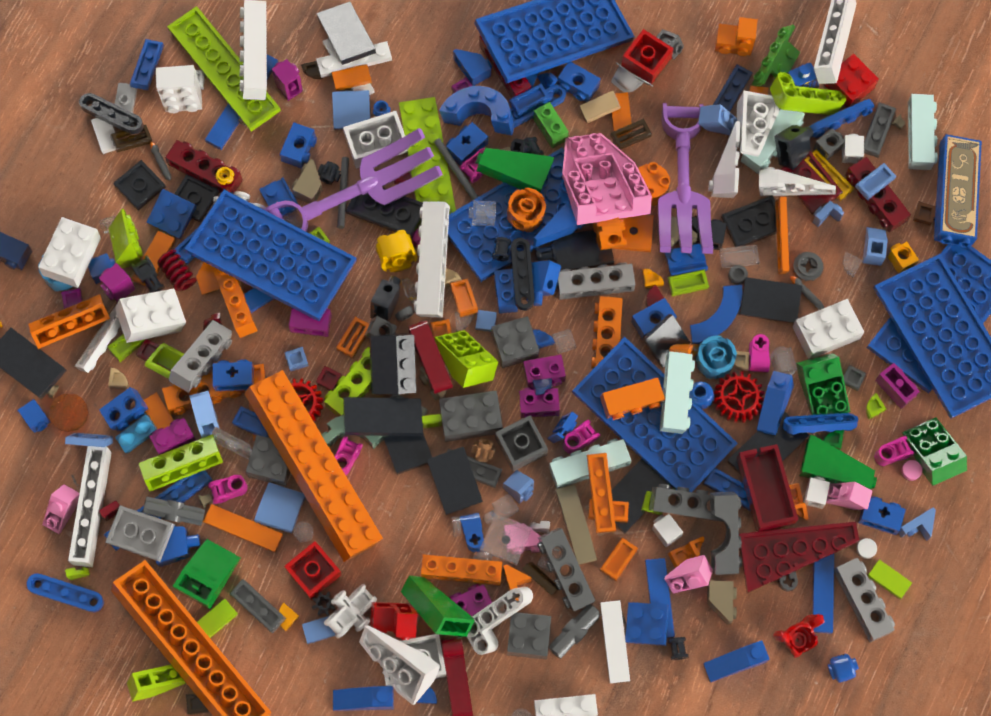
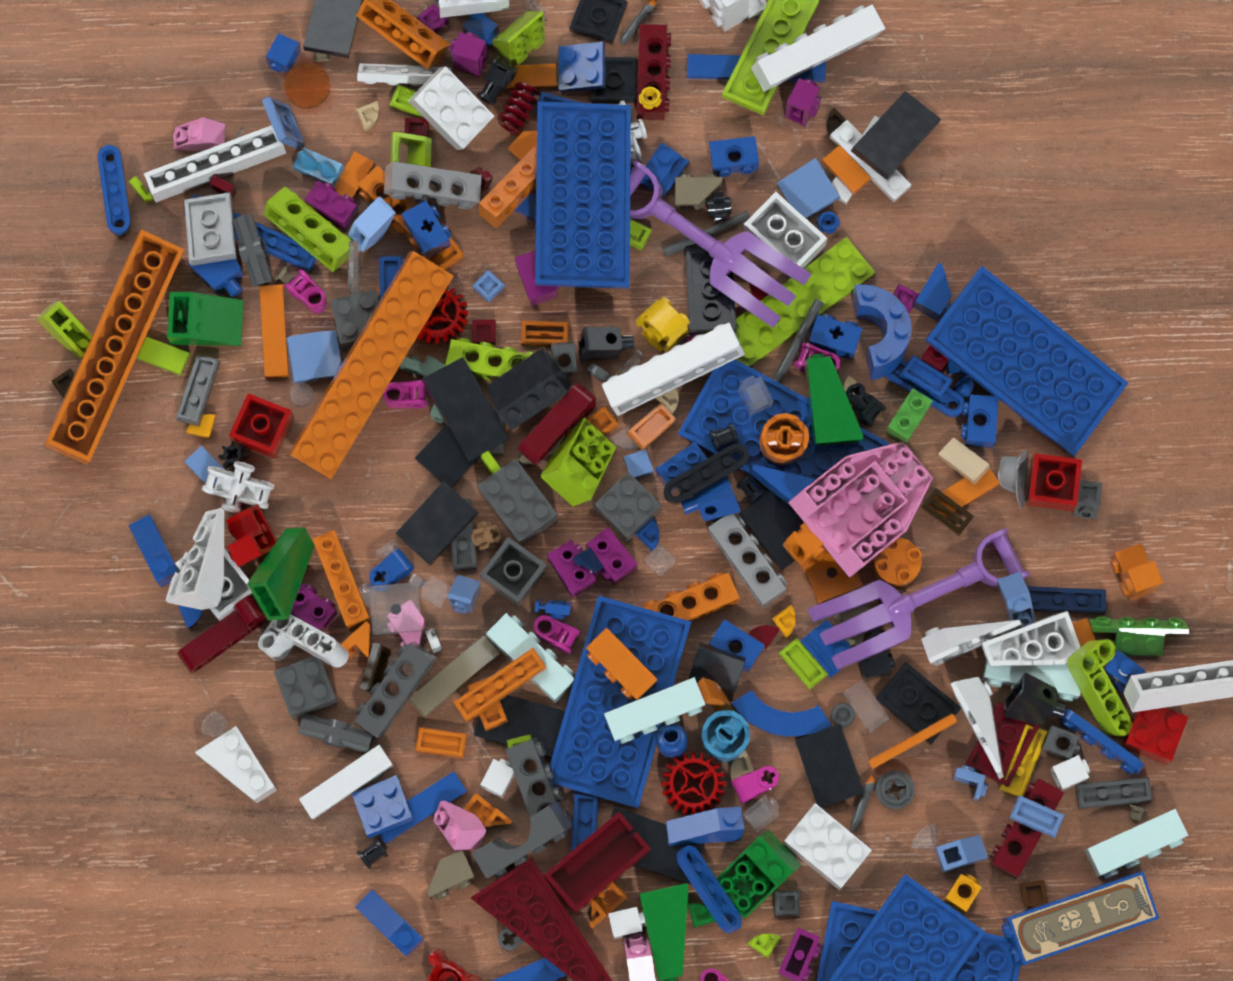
camera: 65 degrees right, 5 degrees up
blue brick [99,387,149,431] -> none
clear tile [282,209,303,229] -> none

